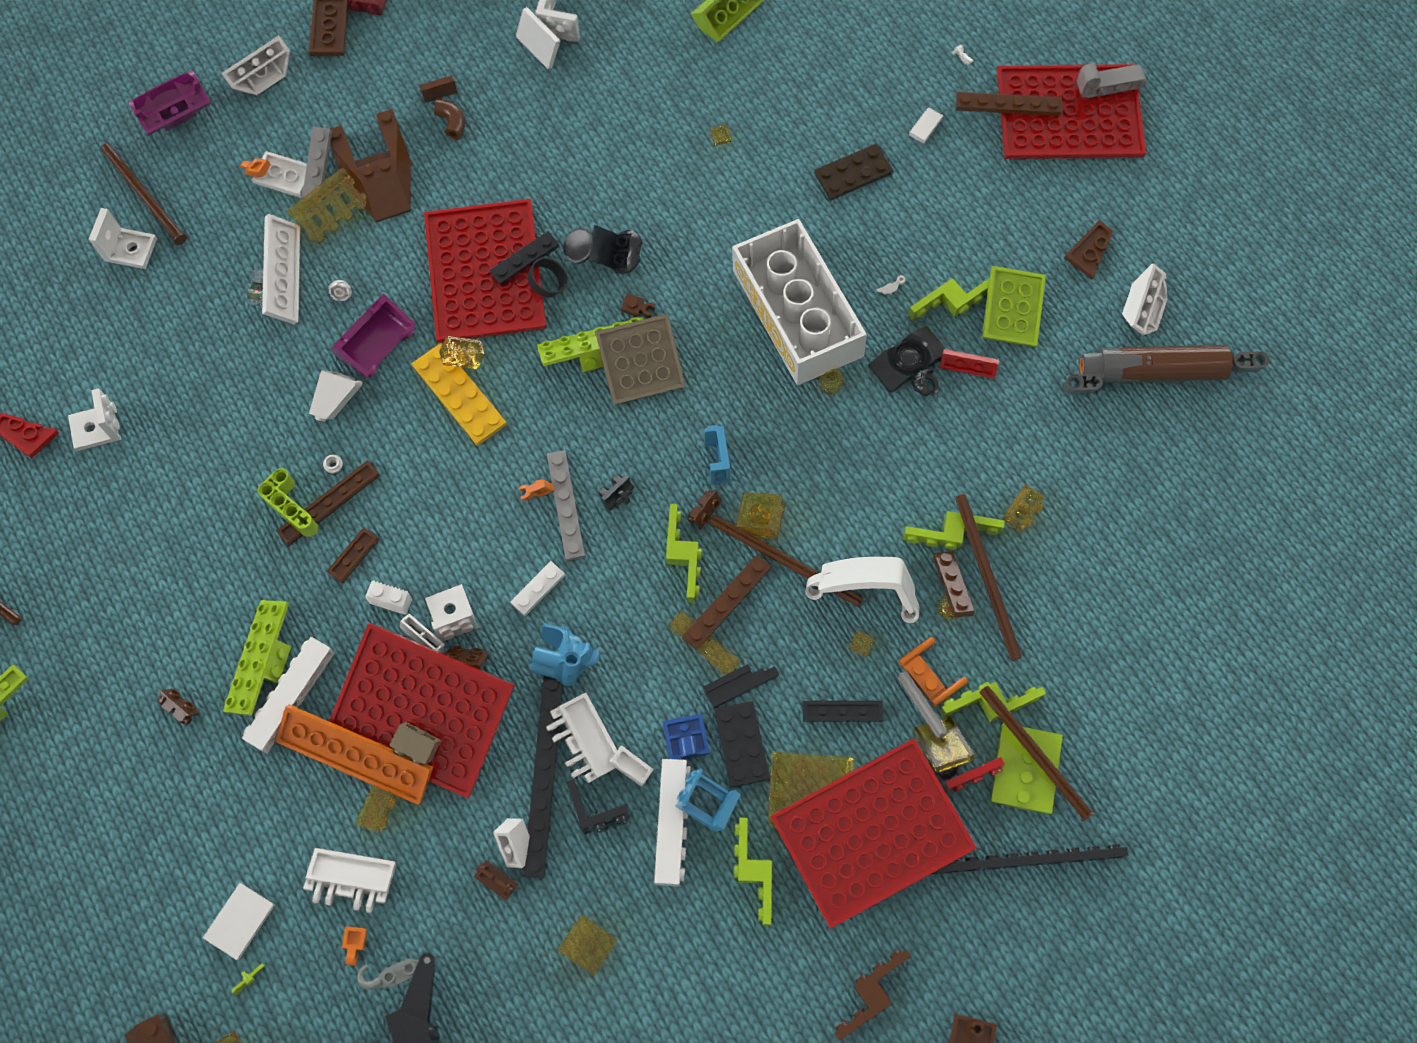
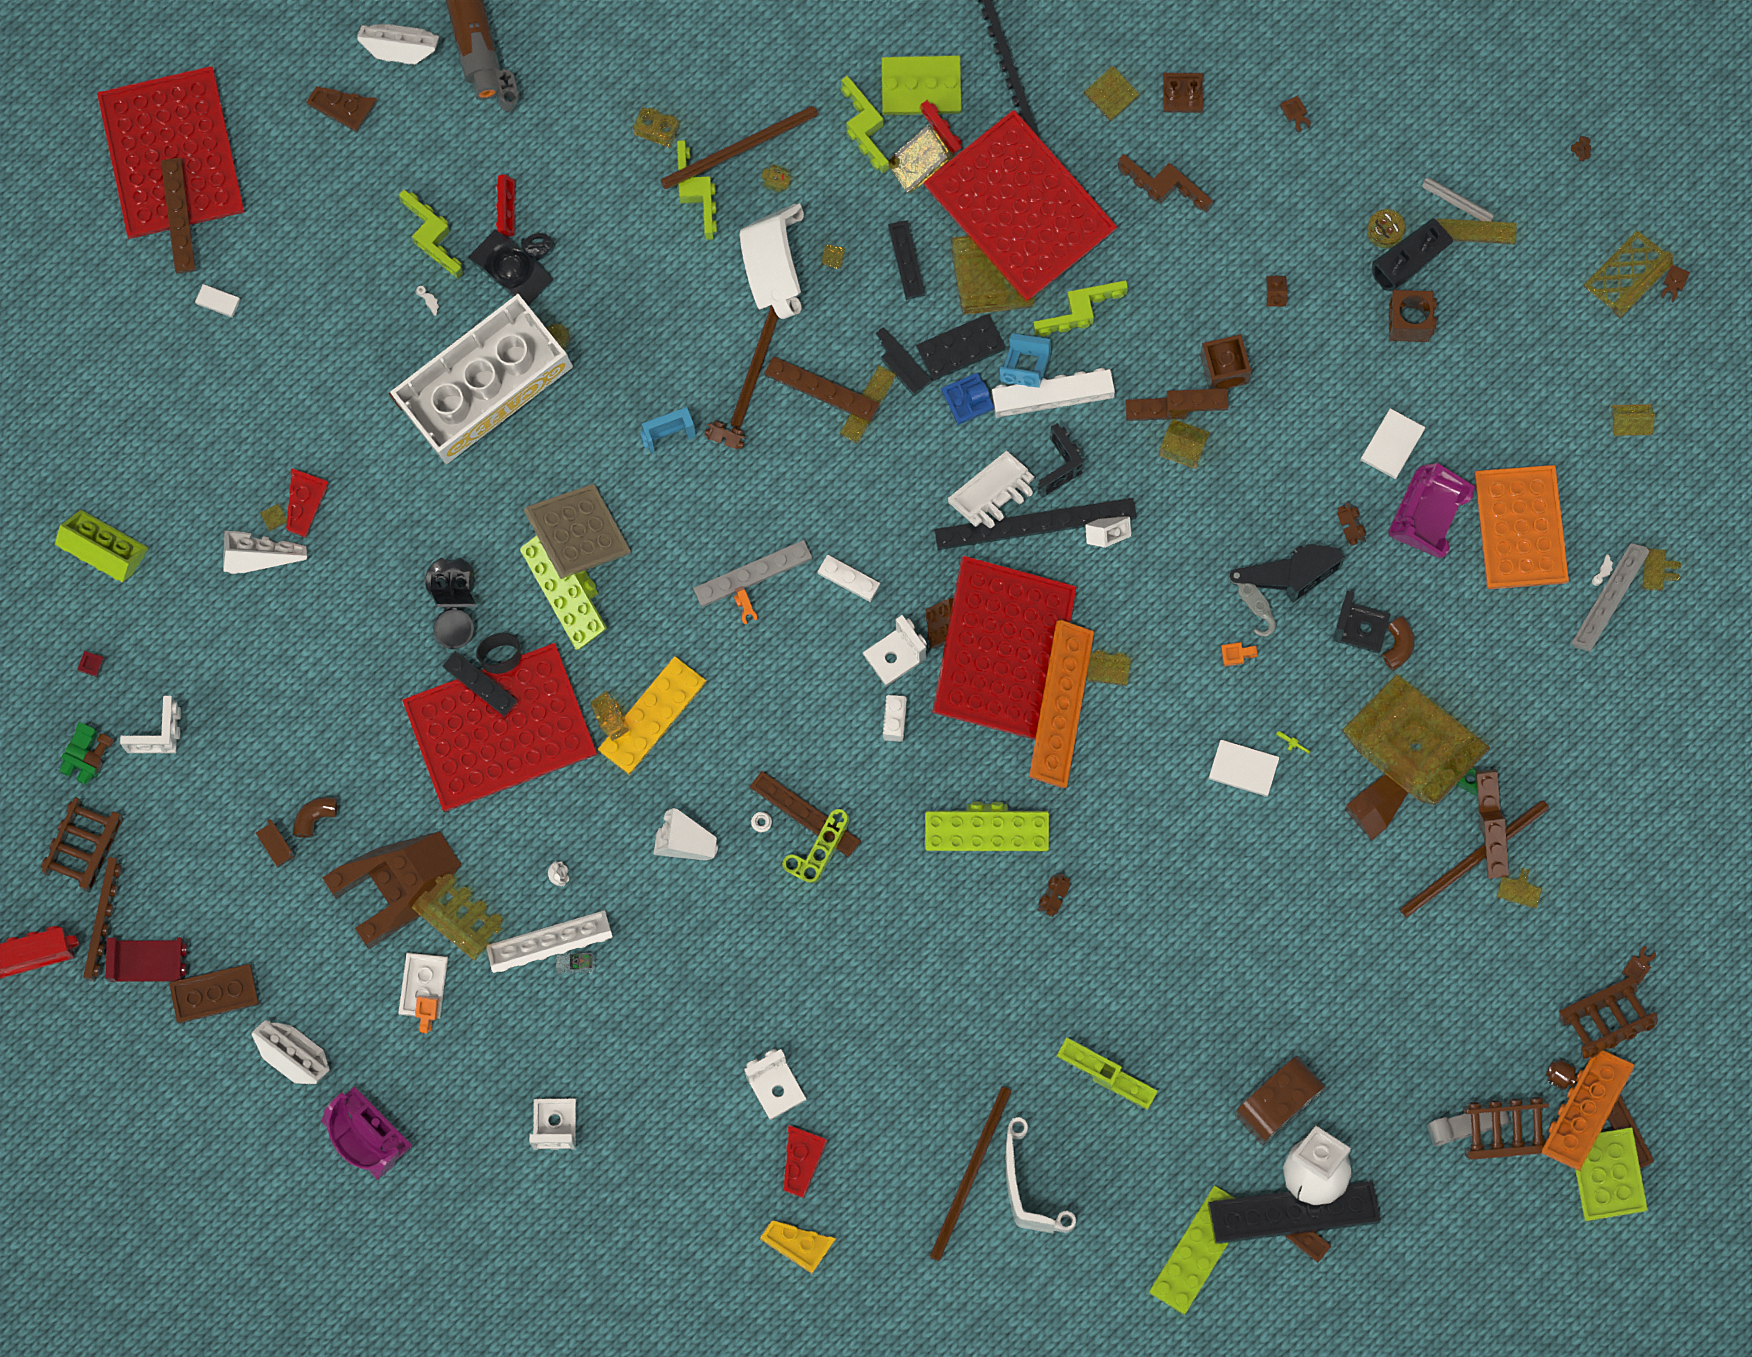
camera: 100 degrees left, 5 degrees up
reddish brown axle [101,143,187,245] -> none
white brick [242,637,335,754] -> none
light grey plate [302,127,332,201] -> none
white hinge [303,848,396,913] -> none
reddish brown tile [326,527,380,584] -> none
magenta windscreen [329,293,416,378] -> none
dark tan brick [390,722,442,765] -> none
white piece [400,614,446,654] -> none
reddish brown hinge [474,860,519,901] -> none
white tile [516,8,560,69] -> none
dark azure helmet [530,623,601,687] -> none
black hips [598,474,634,511] -> none
white tile [609,745,654,786] -> none
reddish brown plate [621,293,655,318] -> none
lime bracket [666,504,702,603] -> none
clear yellow slope [735,492,786,539] -> none
dark brown plate [814,143,893,201] -> none
orange plate [898,637,968,707] -> none
light grey axle [898,672,947,739] -> none
plate [933,552,974,618] -> none
white piece [952,45,973,65] -> none
reddish brown axle [980,686,1095,821] -> none
lime plate [982,266,1046,347] -> none
light grey beam [1077,63,1147,98] -> none
none -> white wedge [223,531,307,574]
none -> red wing [286,468,329,538]
none -> clear yellow plate [1084,66,1139,121]
none -> reddish brown bracket [1125,389,1228,421]
none -> reddish brown brick [1200,334,1251,389]

